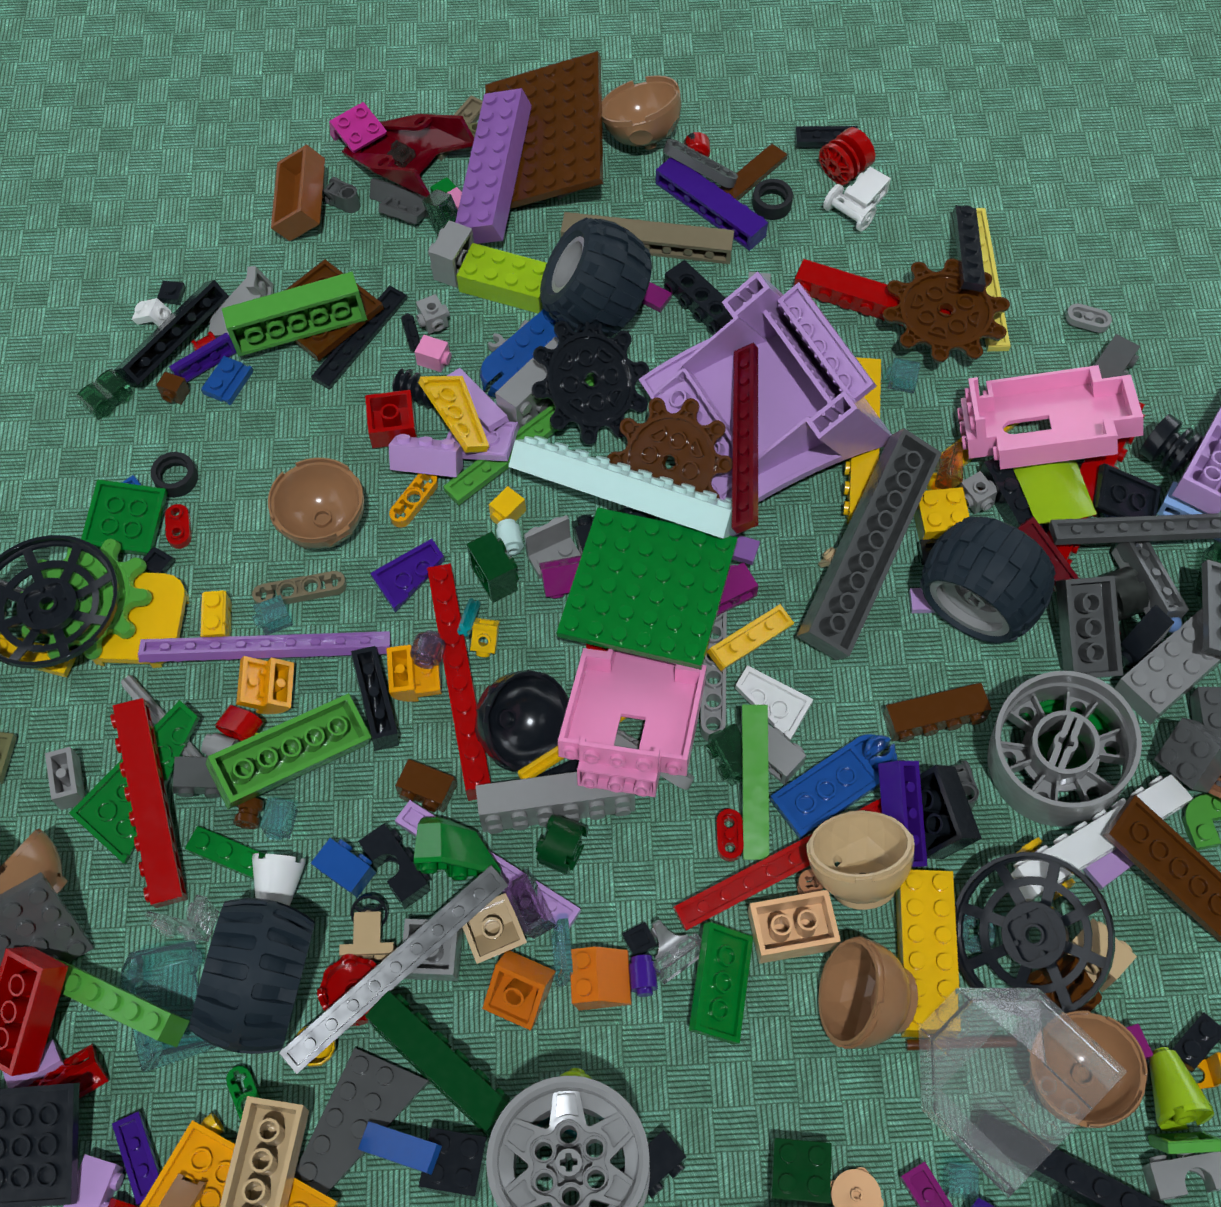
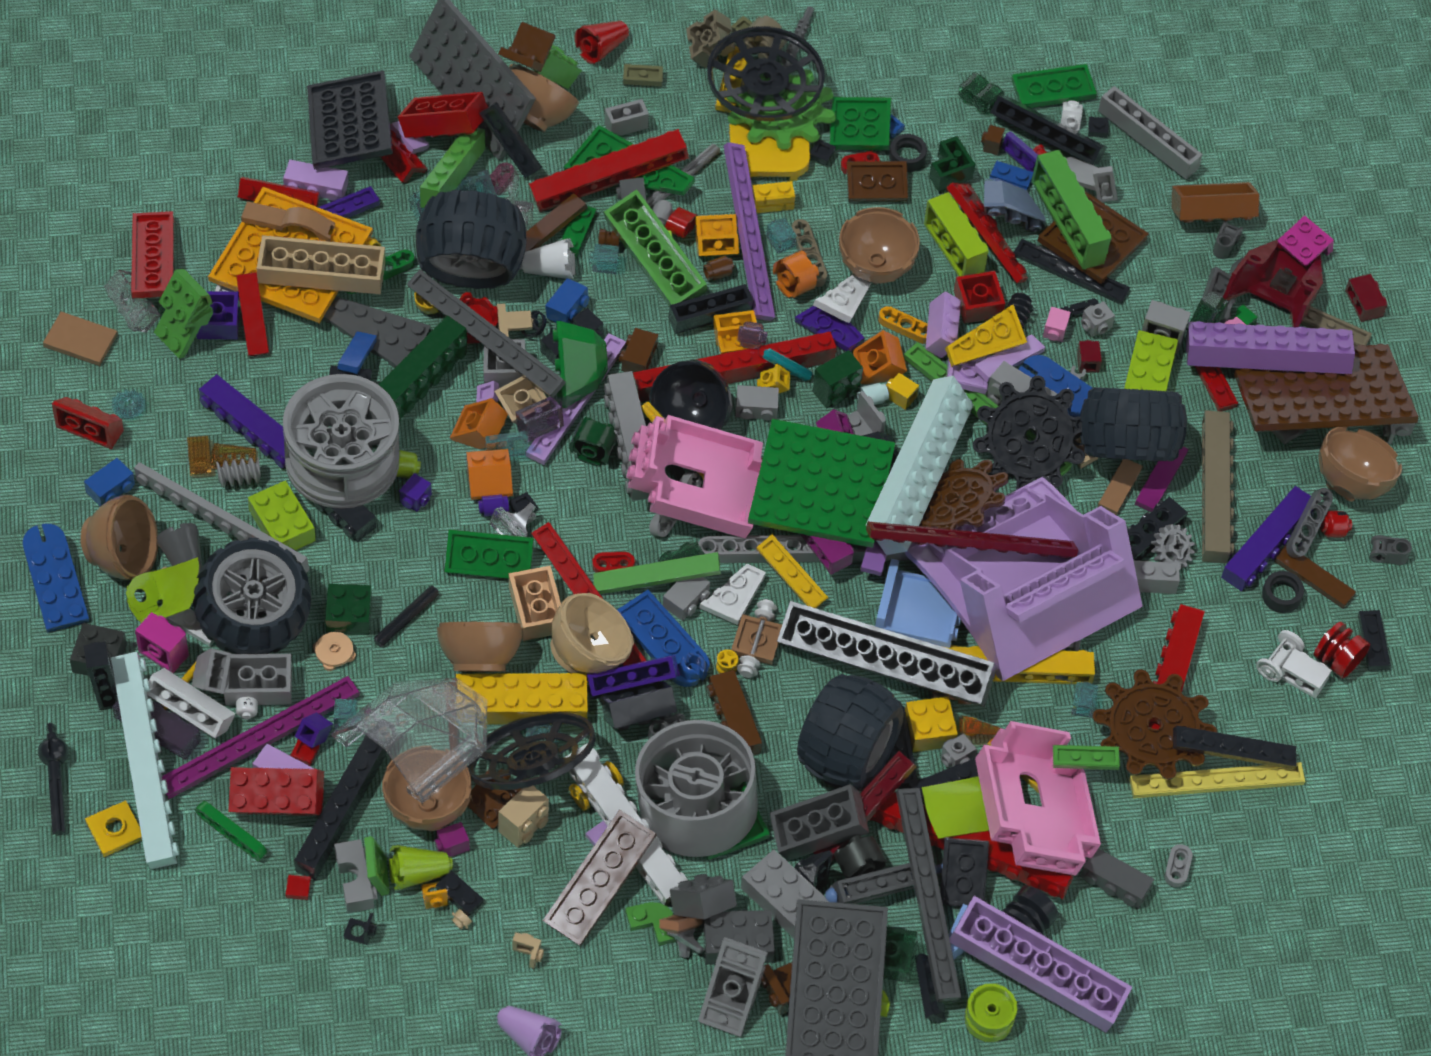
camera: 80 degrees right, 5 degrees down
none -> black axle [374,585,439,647]
none -> dark purple brick [399,473,432,512]
none -> lavender plate [476,381,499,402]
none -> black tile [479,102,542,178]
none -> clear pink beam [486,162,514,196]
none -> reddish brown tile [525,193,588,252]
none -> reddish brown brick [703,256,734,281]
none -> yellow wheel [716,649,738,674]
none -> medium nougat plate [731,599,782,678]
none -> light grey brick [735,385,779,420]
none -> orange brick [773,250,819,298]
none -> white wing [813,275,871,323]
none -> reddish brown plate [846,161,908,202]
none -> orange slope [853,330,907,385]
none -> light blue panel [875,559,961,648]
none -> lime brick [924,192,989,276]
none -> dark green brick [929,136,976,192]
none -> red wing [946,183,1028,283]
none -> sand blue brick [984,178,1046,232]
none -> green plate [1011,64,1097,108]
none -> bright green tile [1052,745,1120,770]
none -> dark red brick [1076,340,1102,373]
none -> light grey brick [1098,86,1203,179]
none -> medium nougat tile [1098,459,1143,515]
none -> light grey gear [1151,524,1195,570]
none -> red tile [1195,366,1238,412]
none -> dark red brick [1345,274,1387,322]
none -> dark grey piece [1369,535,1412,565]

